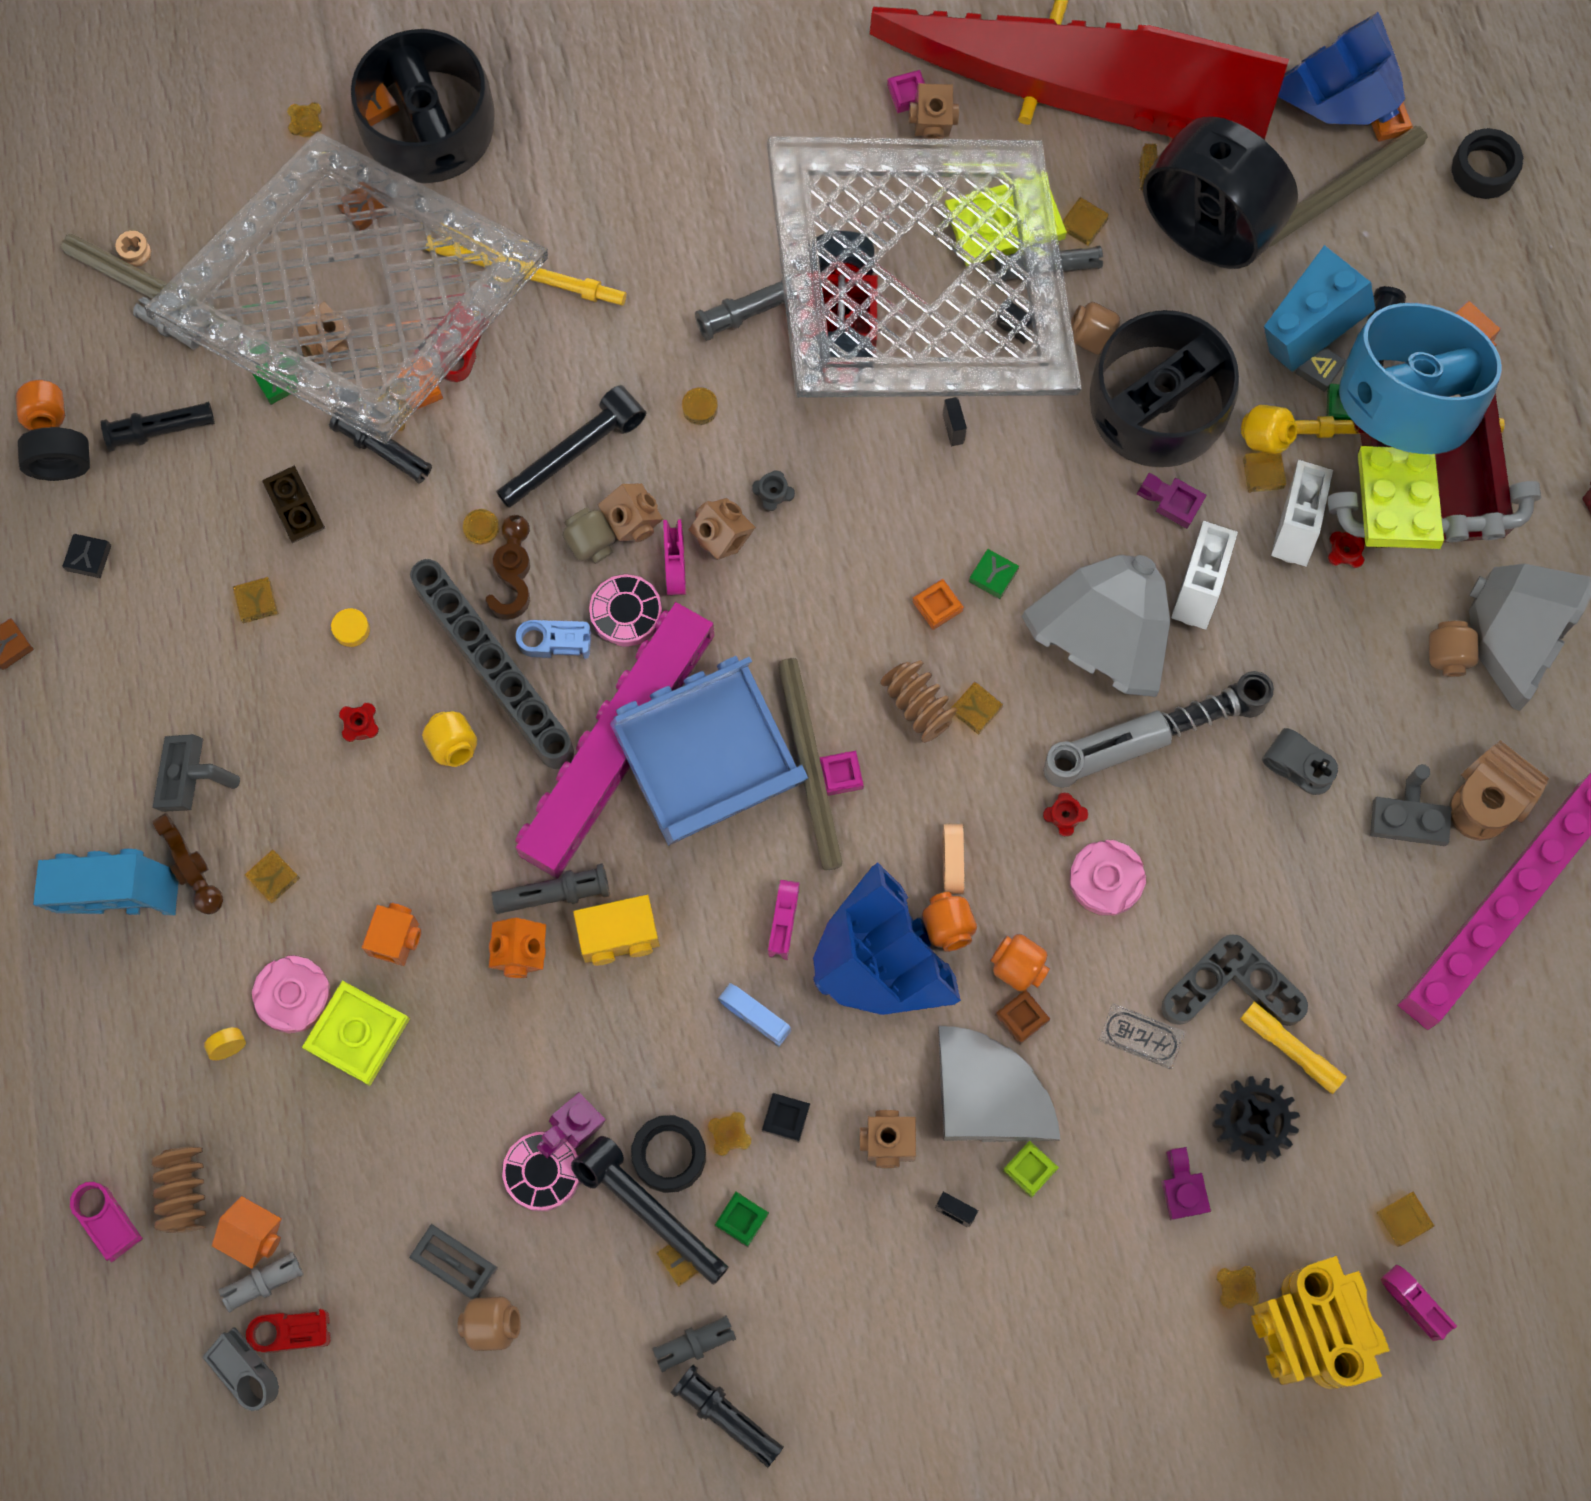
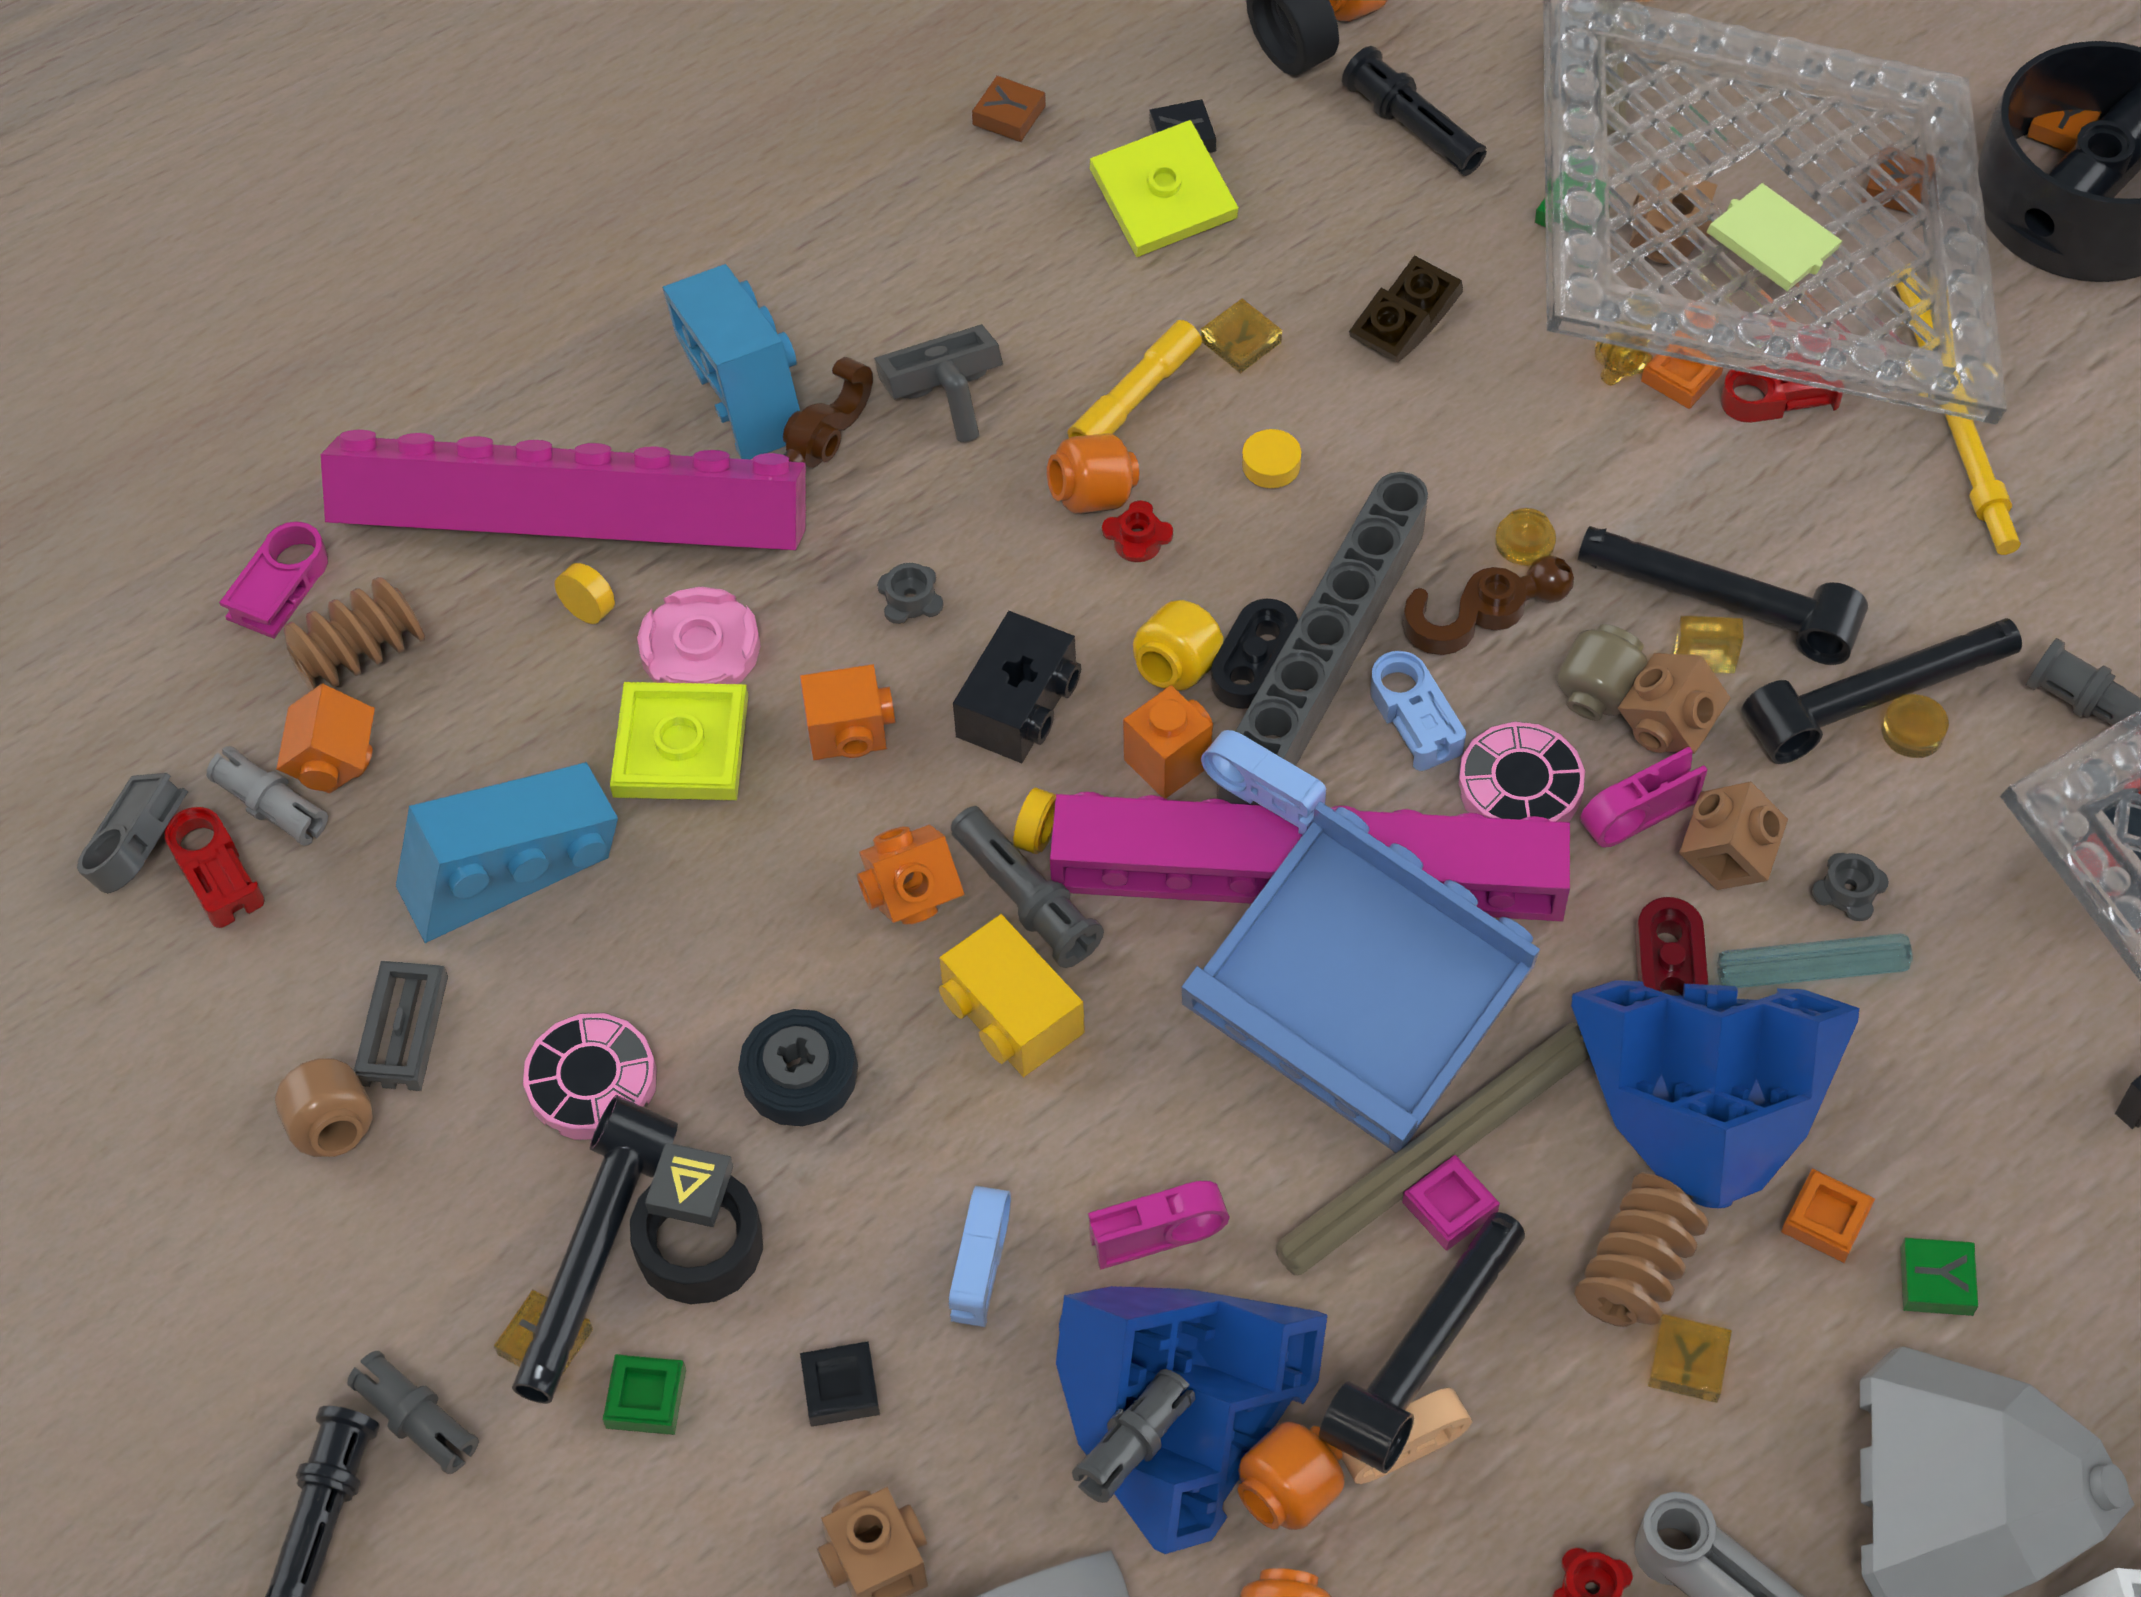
camera: 65 degrees right, 15 degrees down
clear yellow tile [244,849,300,904] -> none
clear yellow plate [287,102,323,137] -> none
black pin [329,402,432,484] -> none
magenta plate [537,1092,606,1159] -> none
clear yellow plate [708,1112,751,1156] -> none
none -> dark pink brick [320,430,806,550]
none -> dark azure wedge [396,762,618,943]
none -> dark grey tile [645,1143,733,1228]
none -> black wheel [738,1009,858,1127]
none -> dark grey plate [877,563,943,624]
none -> black brick [953,610,1081,763]
none -> yellow tile [1013,787,1056,854]
none -> orange head [1047,433,1139,514]
none -> yellow piece [1067,320,1202,438]
none -> dark grey pin [1072,1369,1195,1503]
none -> neon yellow plate [1089,120,1239,258]
none -> orange brick [1123,685,1213,799]
none -> light blue piece [1201,730,1326,835]
none -> black plate [1211,599,1298,709]
none -> black piece [1319,1212,1525,1473]
none -> blue brick [1571,980,1860,1208]
none -> dark red plate [1635,897,1708,996]
none -> clear yellow tile [1672,616,1744,674]
none -> yellowish green piece [1707,183,1842,291]
none -> clear light blue axle [1717,933,1913,988]
none -> black piece [1741,618,2022,764]

